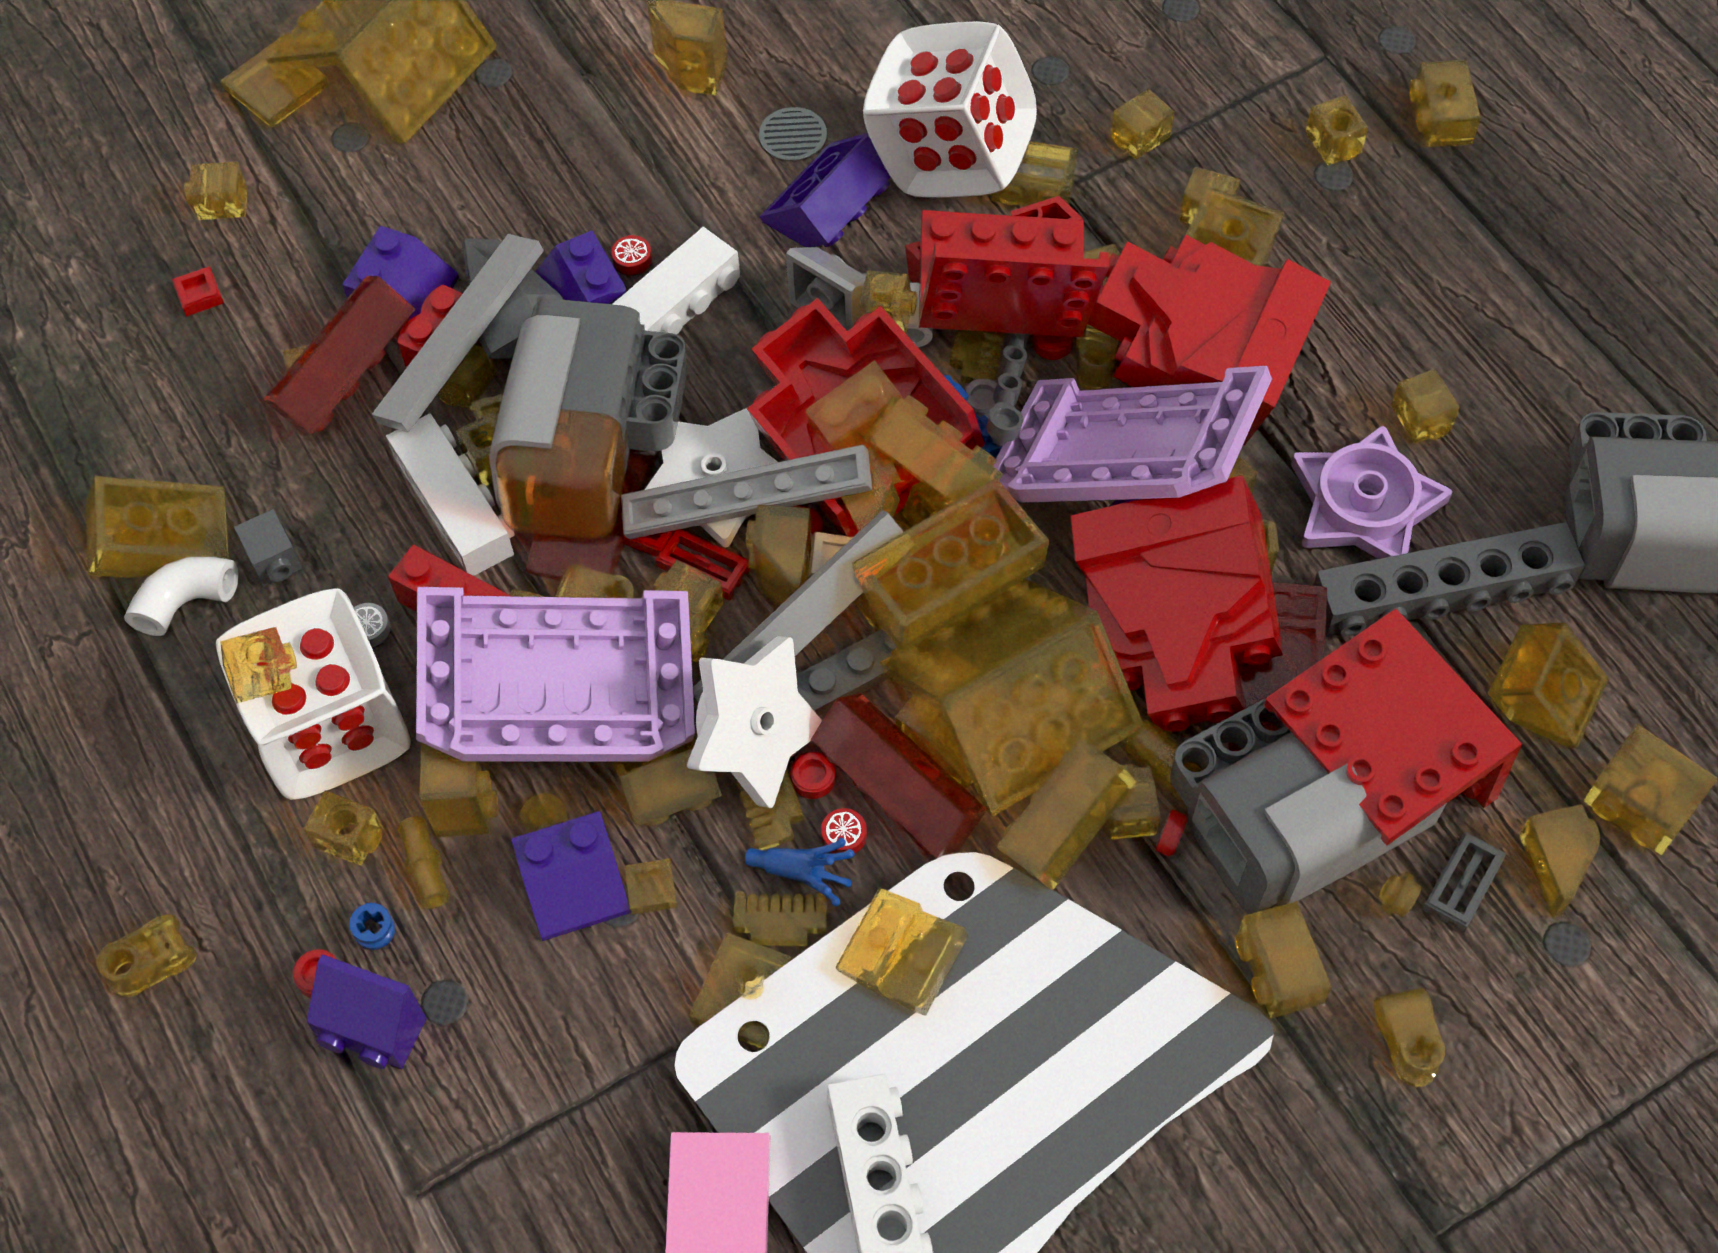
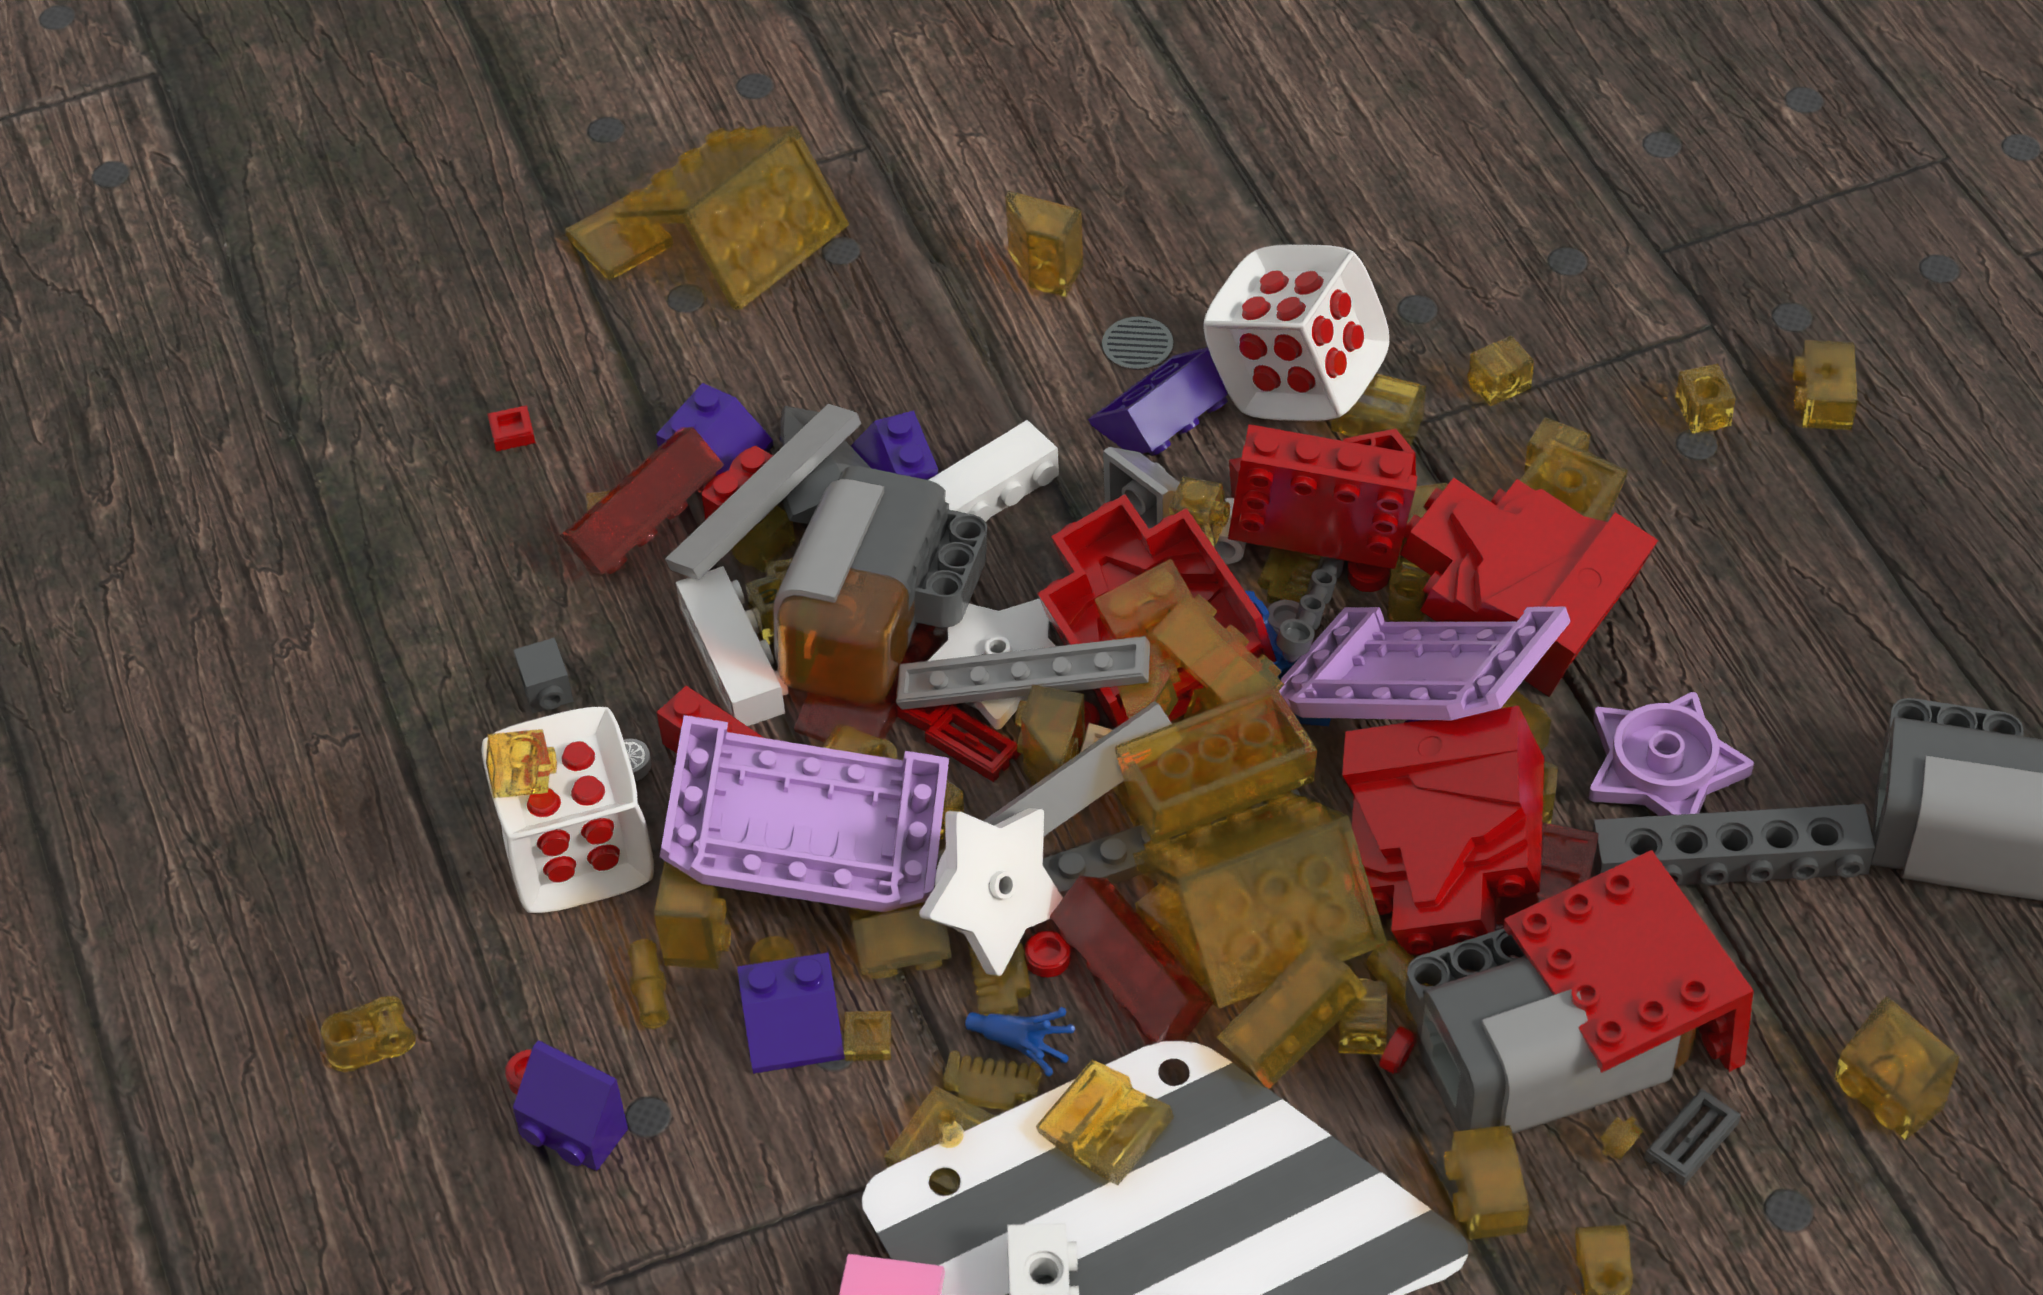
camera: 10 degrees right, 10 degrees down
clear yellow slope [86,476,228,578] -> none
white cylinder [124,557,239,636] -> none
clear yellow brick [184,161,248,220] -> none
clear yellow brick [303,790,382,866] -> none
blue bush [349,903,395,950] -> none
red tile [611,235,652,275] -> none
clear yellow brick [653,560,724,636] -> none
red tile [821,808,867,854] -> none
clear yellow brick [1391,369,1460,444] -> none
clear yellow slope [1488,622,1609,748] -> none
clear yellow slope [1519,804,1600,918] -> none

